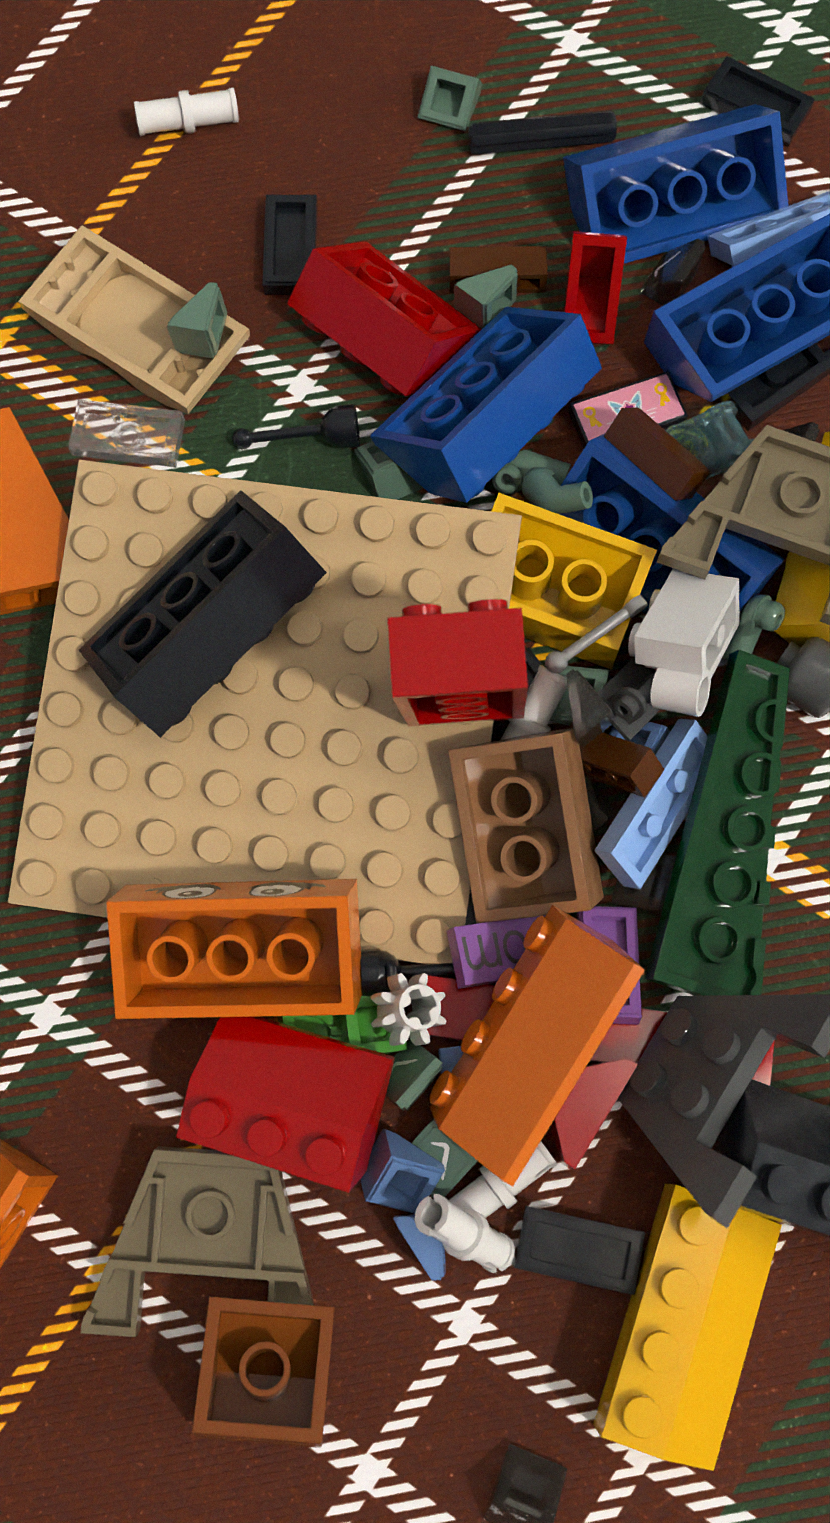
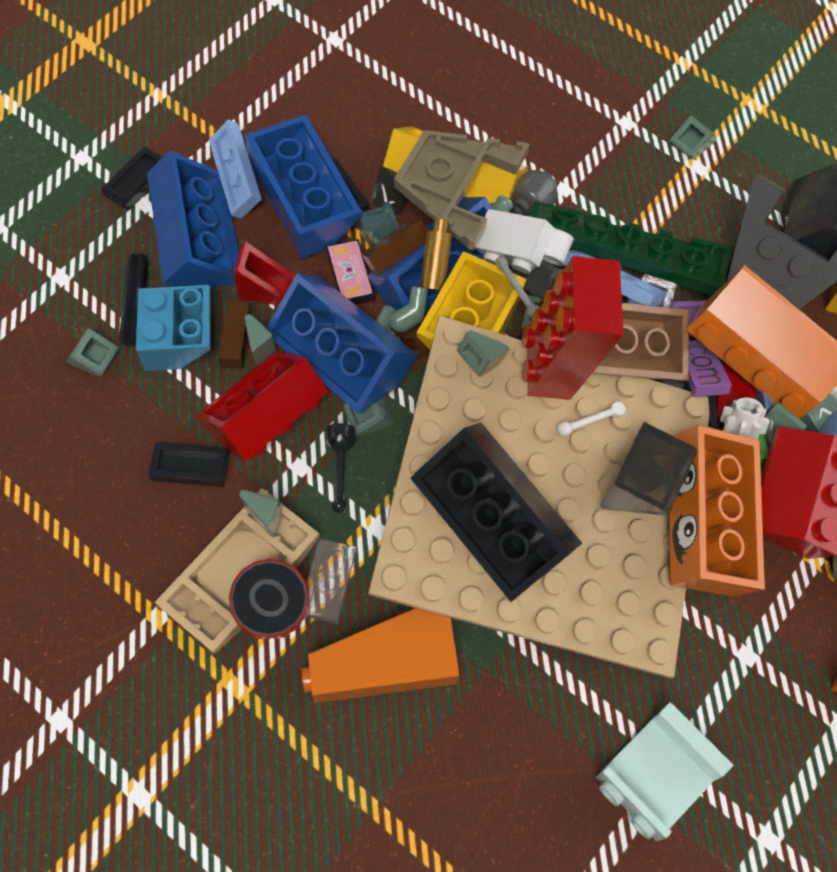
camera: 90 degrees left, 10 degrees down
white pin [134,88,239,136] -> none
clear smoke slope [640,238,705,306] -> none
none -> dark azure slope [136,285,211,371]
none -> black tile [228,559,309,639]
none -> pearl gold cylinder [419,218,452,290]
none -> sand green slope [457,330,510,377]
none -> white hinge [558,402,626,436]
none -> clear smoke slope [600,422,698,516]

